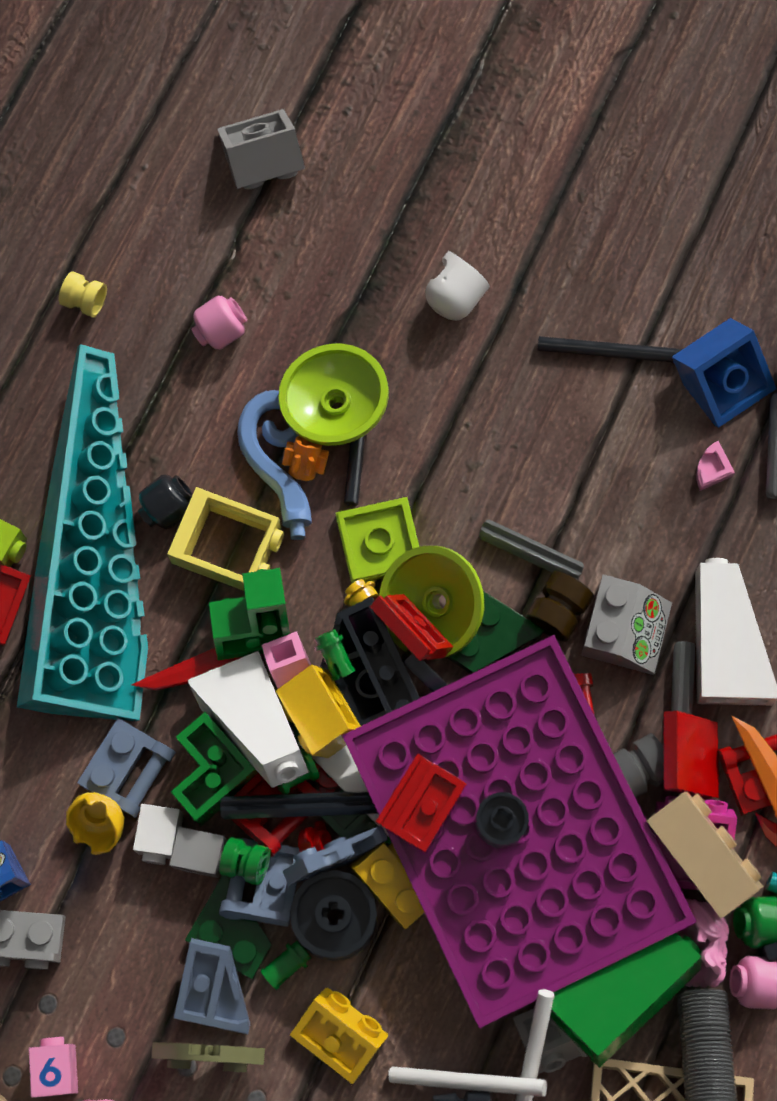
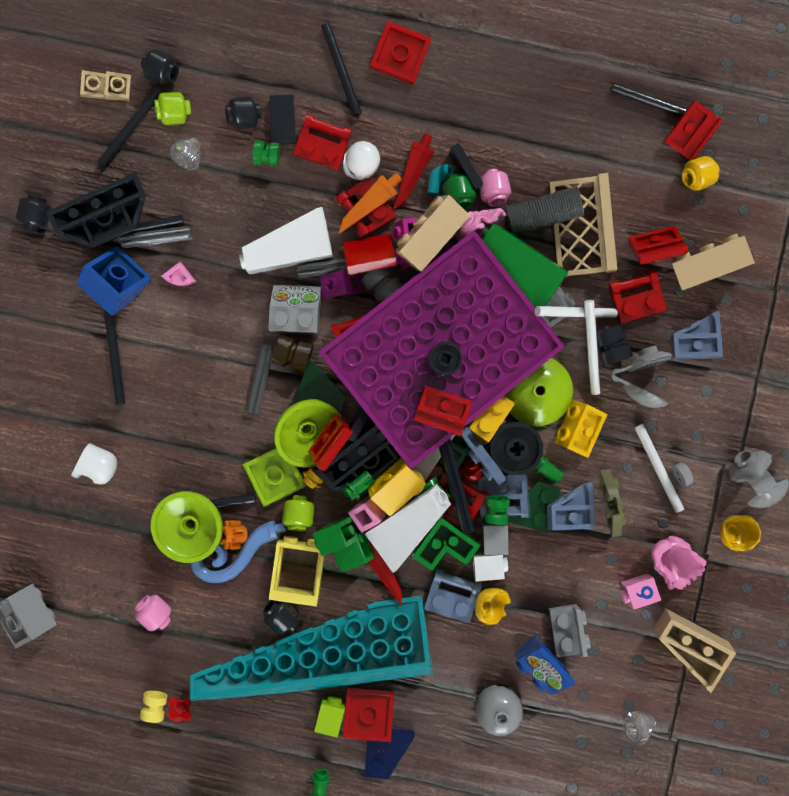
camera: 110 degrees left, 15 degrees up
none -> red plate [168,697,192,722]
none -> lime head [282,495,315,531]
none -> magenta bracket [320,270,364,299]
none -> lime dish [504,358,573,426]

